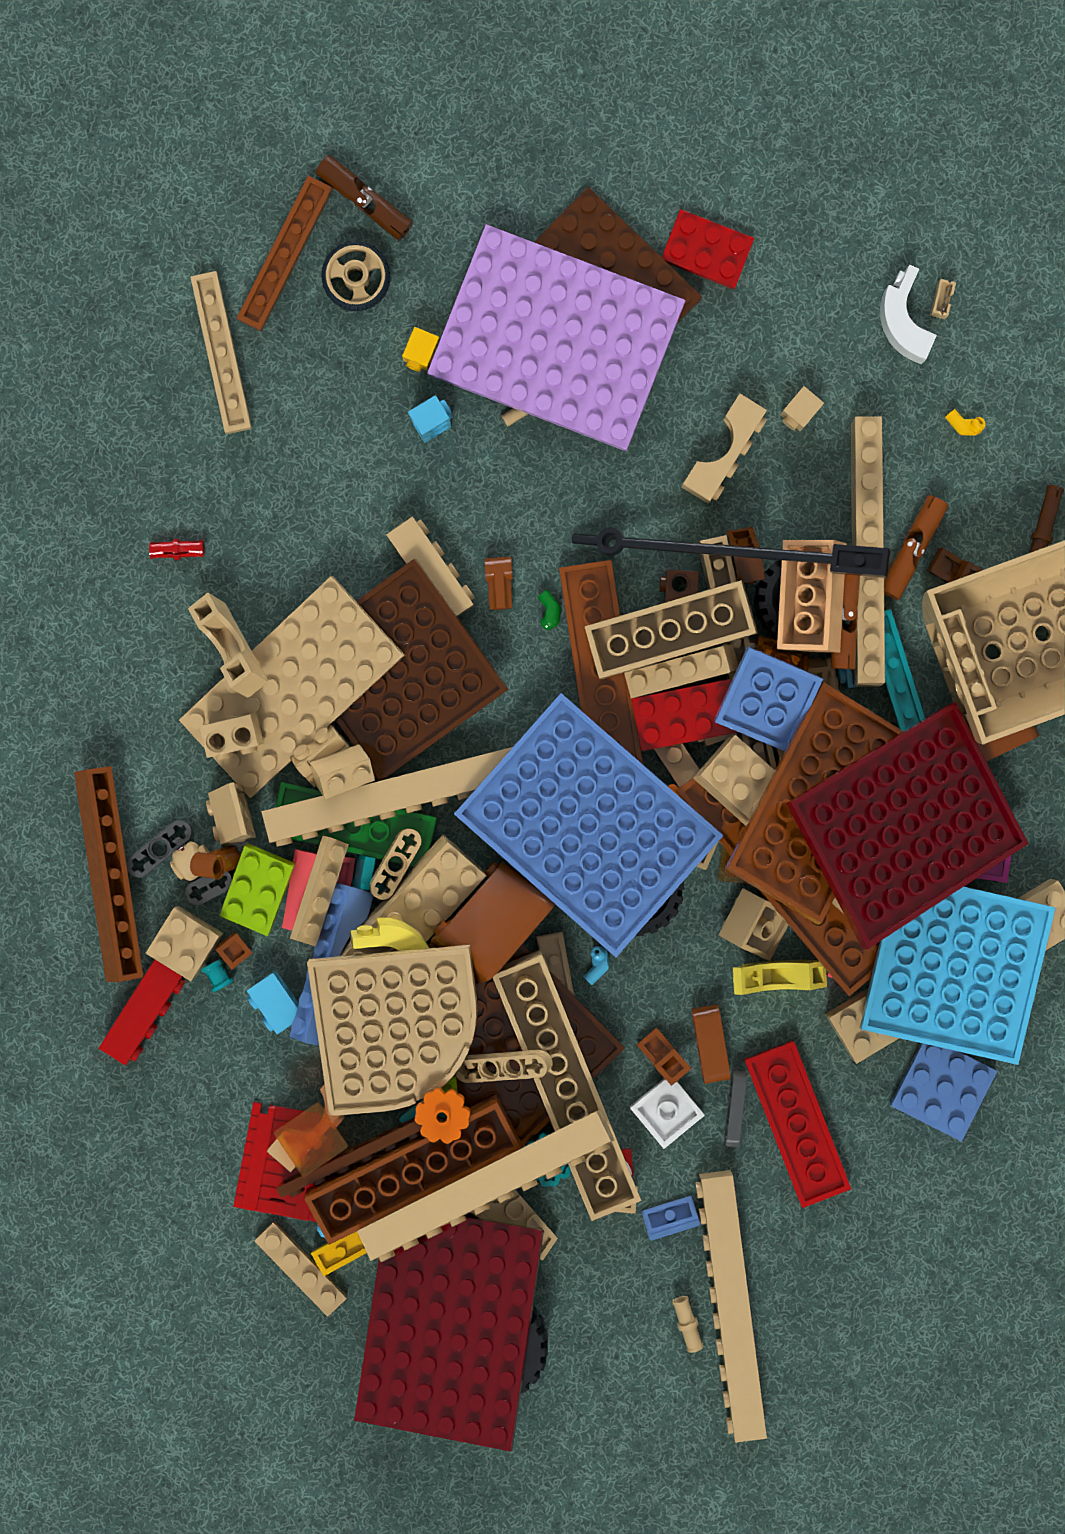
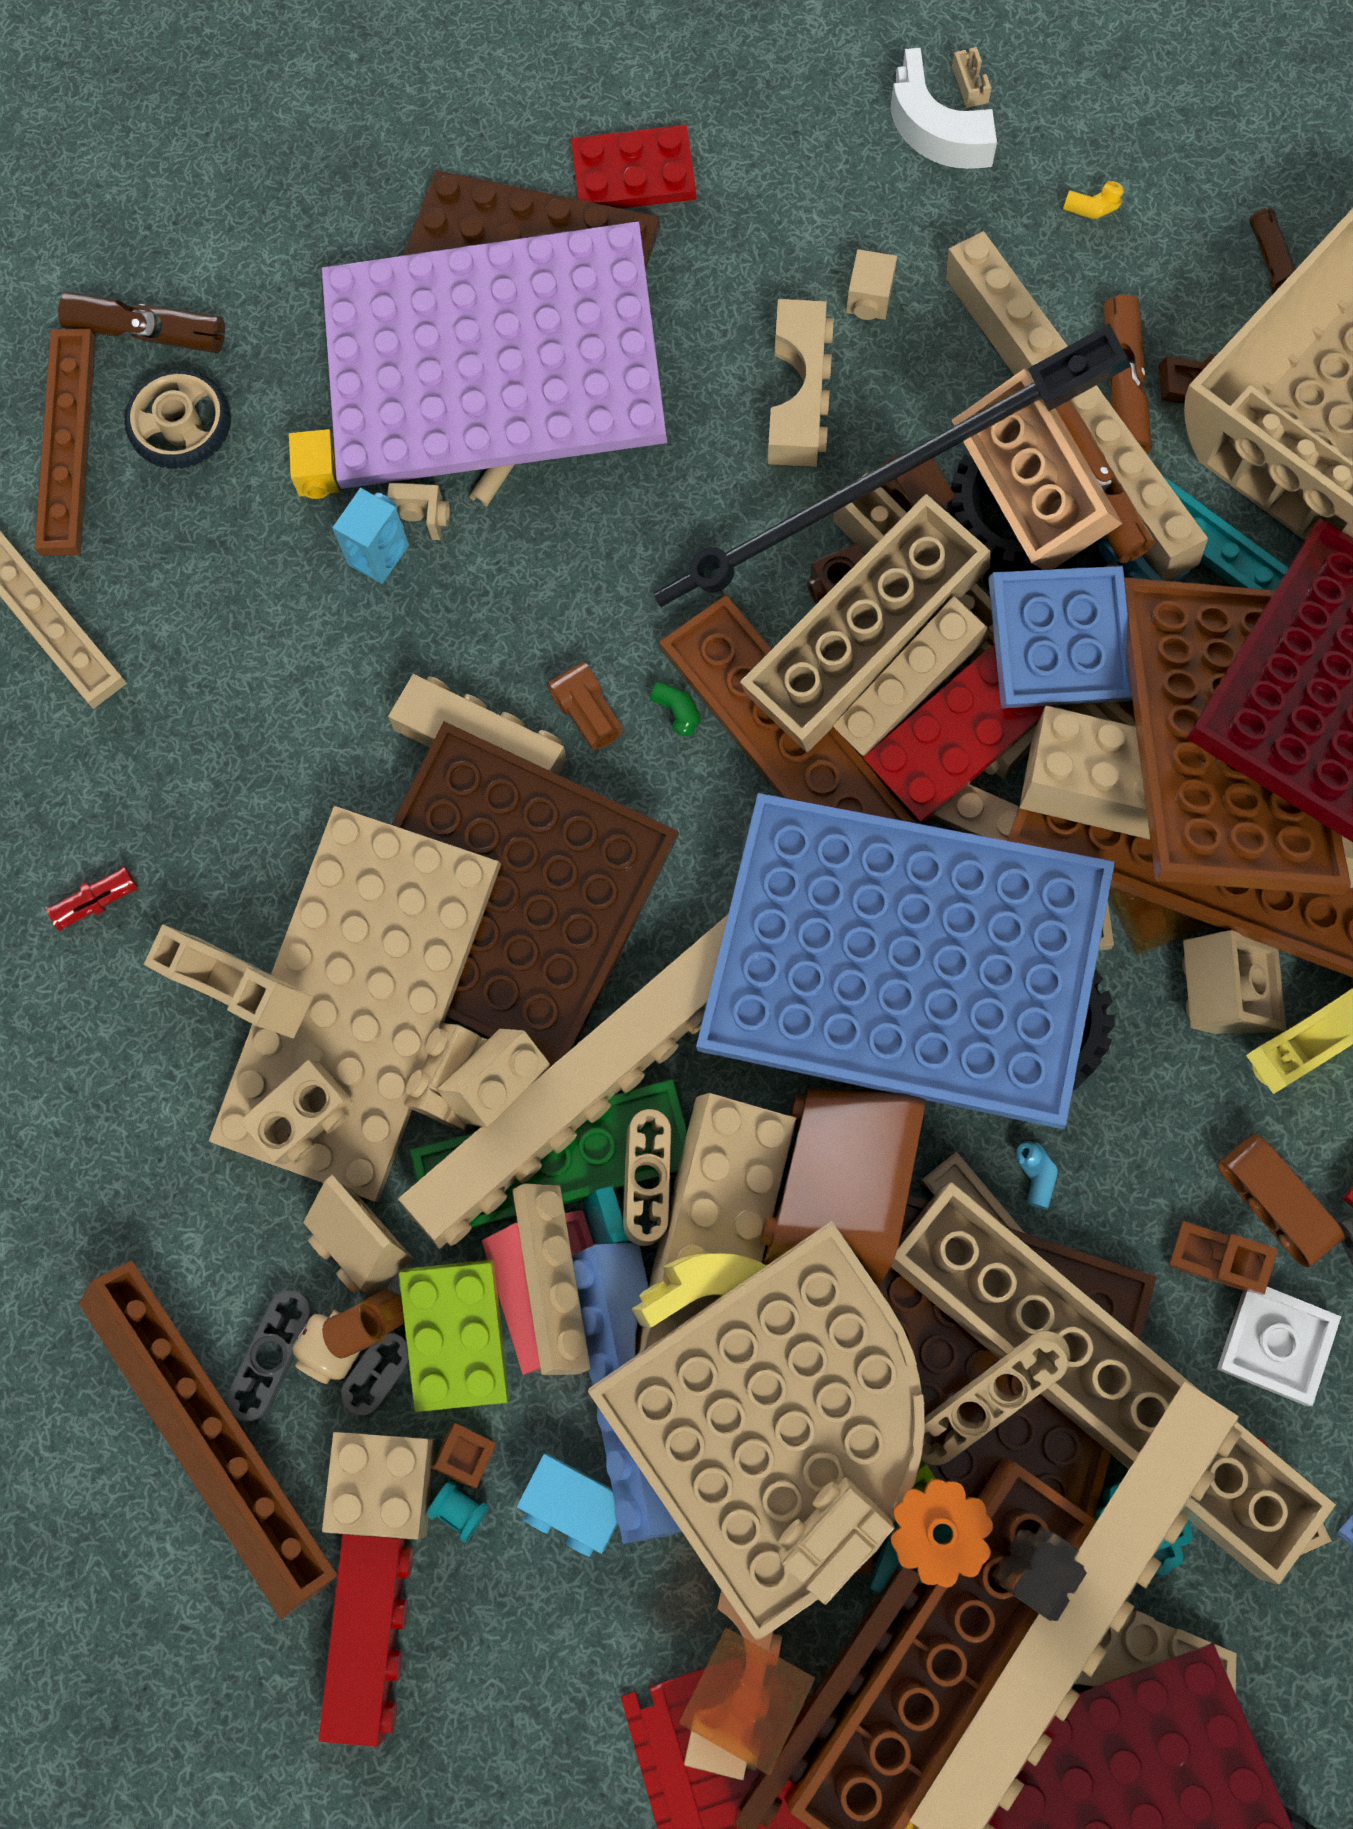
camera: 25 degrees left, 15 degrees down
none -> tan bracket [387,483,450,540]
none -> tan brick [778,1477,895,1605]
none -> clear smoke brick [992,1526,1087,1621]

